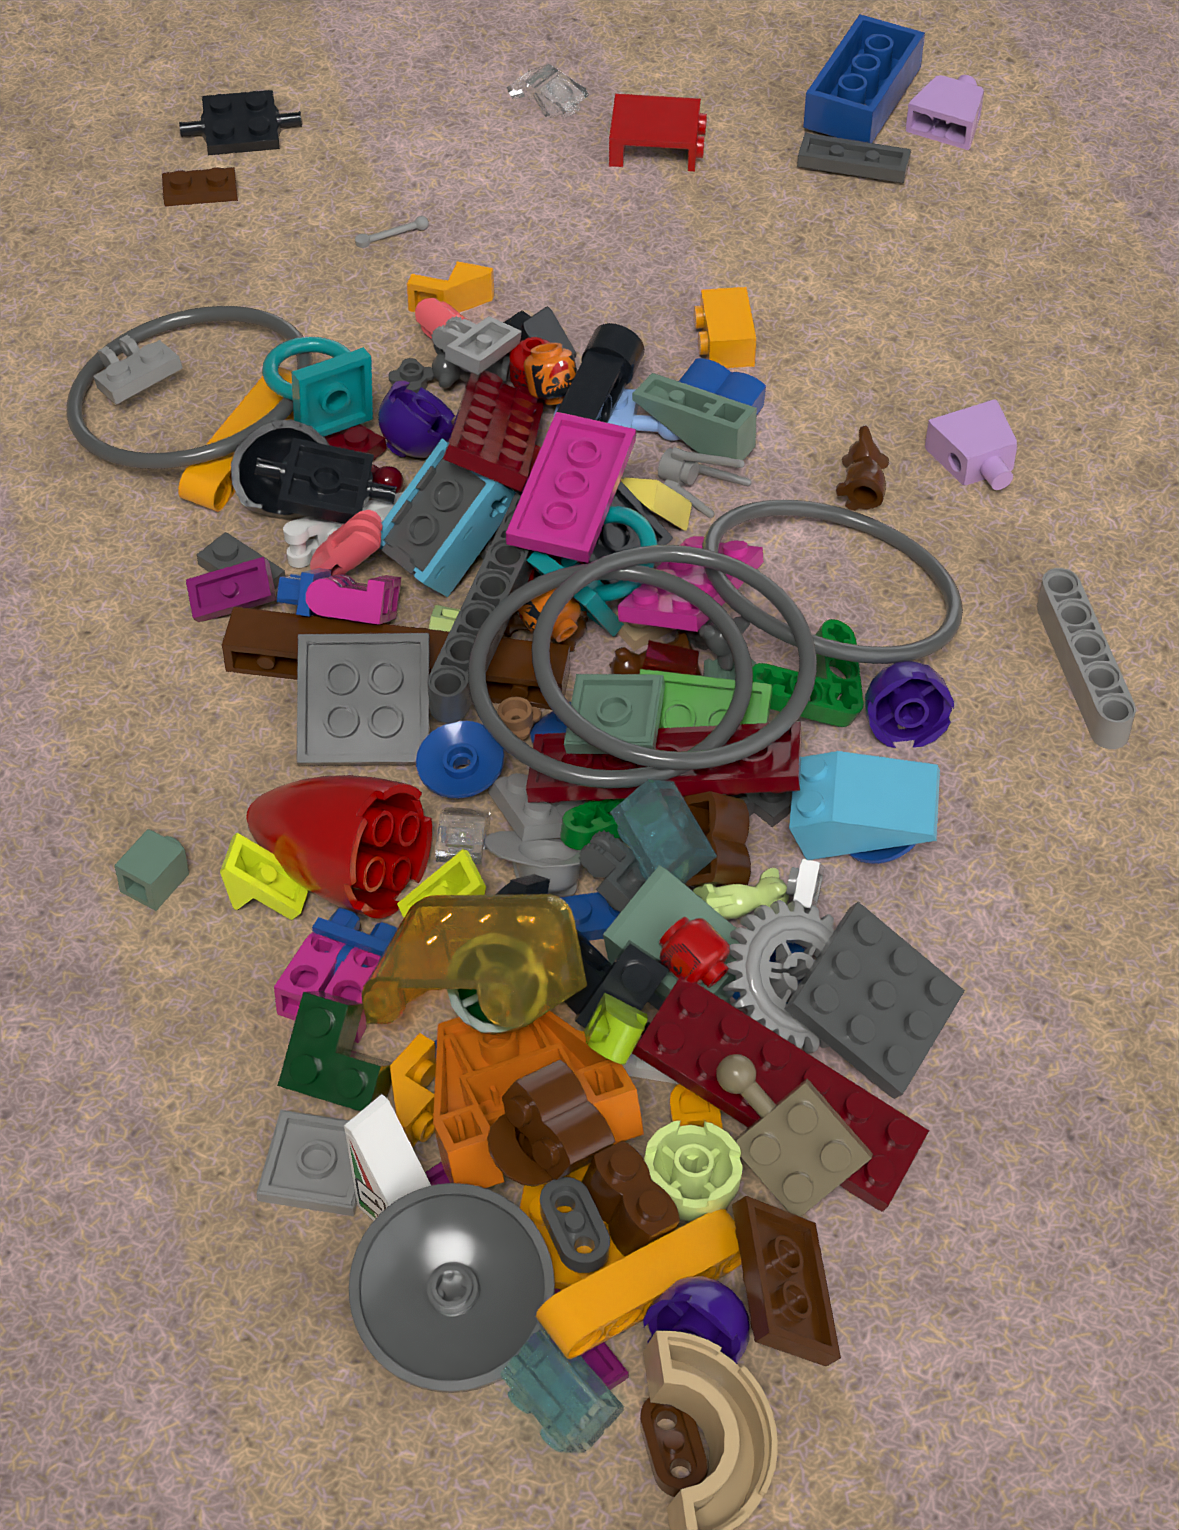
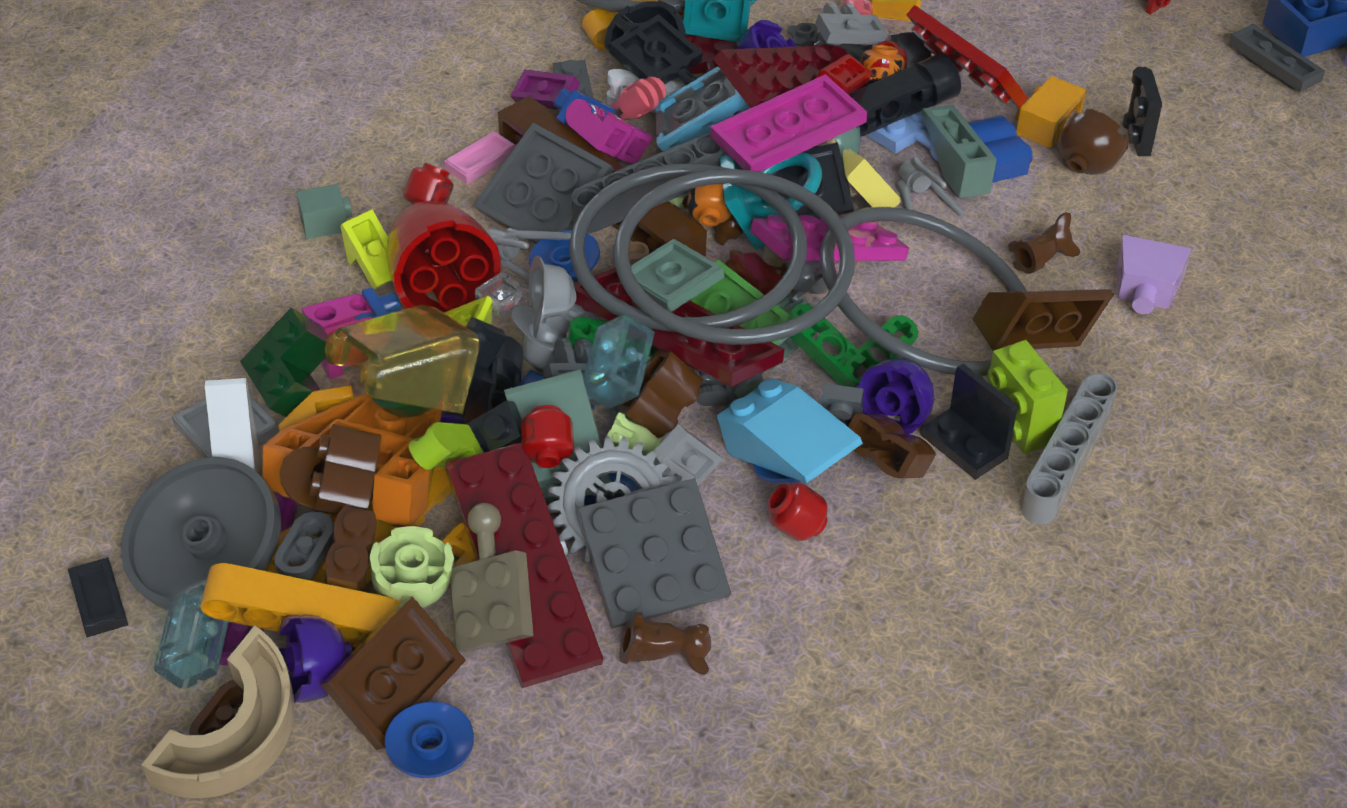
camera: 40 degrees right, 5 degrees down
none -> black tile [68,557,128,638]
none -> blue dish [385,702,474,778]
none -> red head [403,163,454,204]
none -> bright pink tile [444,131,516,184]
none -> light grey plant [487,228,571,281]
none -> light grey piece [529,256,576,338]
none -> reddish brown animal [619,612,711,675]
none -> red head [767,481,828,542]
none -> red plate [815,54,873,95]
none -> dark grey plate [822,383,863,427]
none -> reddish brown brick [848,413,936,478]
none -> red plate [906,5,1028,108]
none -> black bracket [921,363,1018,480]
none -> reddish brown slope [973,289,1114,351]
none -> lime brick [988,340,1068,454]
none -> reddish brown cylinder [1058,109,1128,175]
none -> black plate [1122,67,1162,156]

